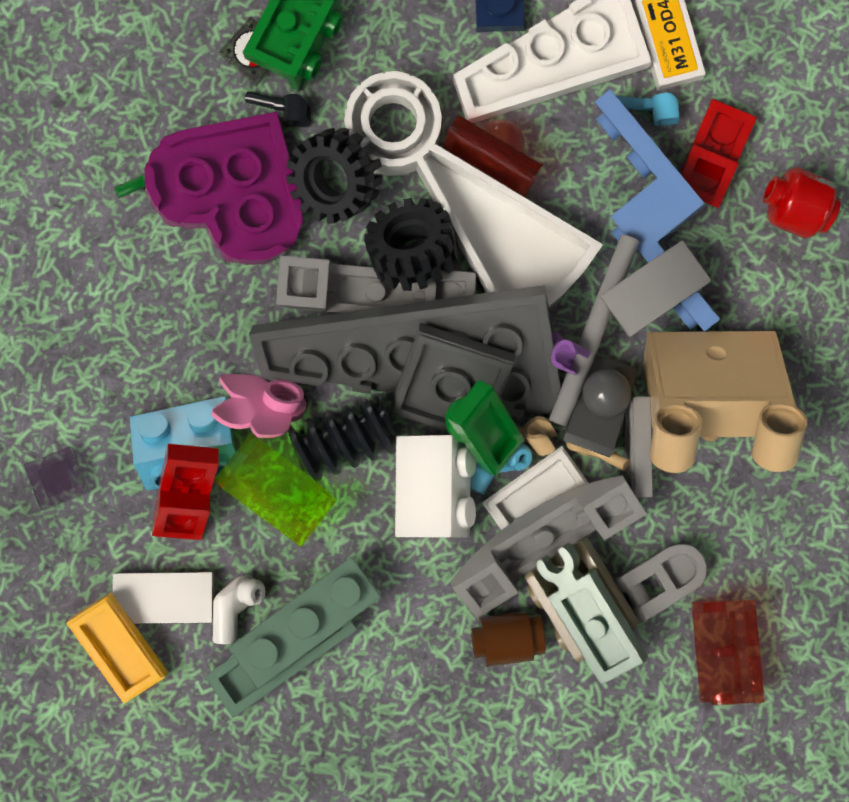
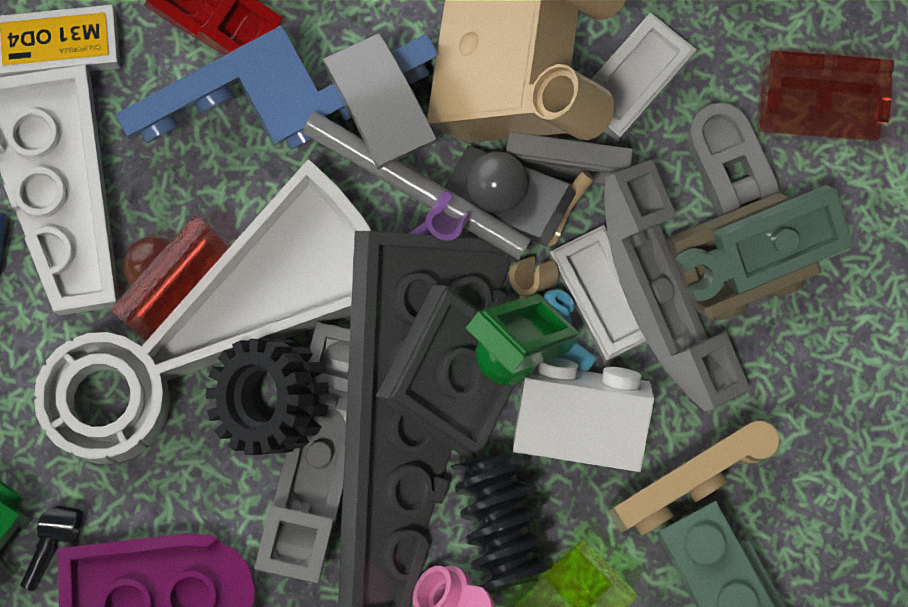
camera: 85 degrees left, 5 degrees down
black tyre [286,127,383,224] -> none
reddish brown brick [471,611,546,667] -> none
medium azure hand [616,92,680,126] -> none
none -> white tile [591,12,697,142]
none -> tan plate [608,421,779,536]

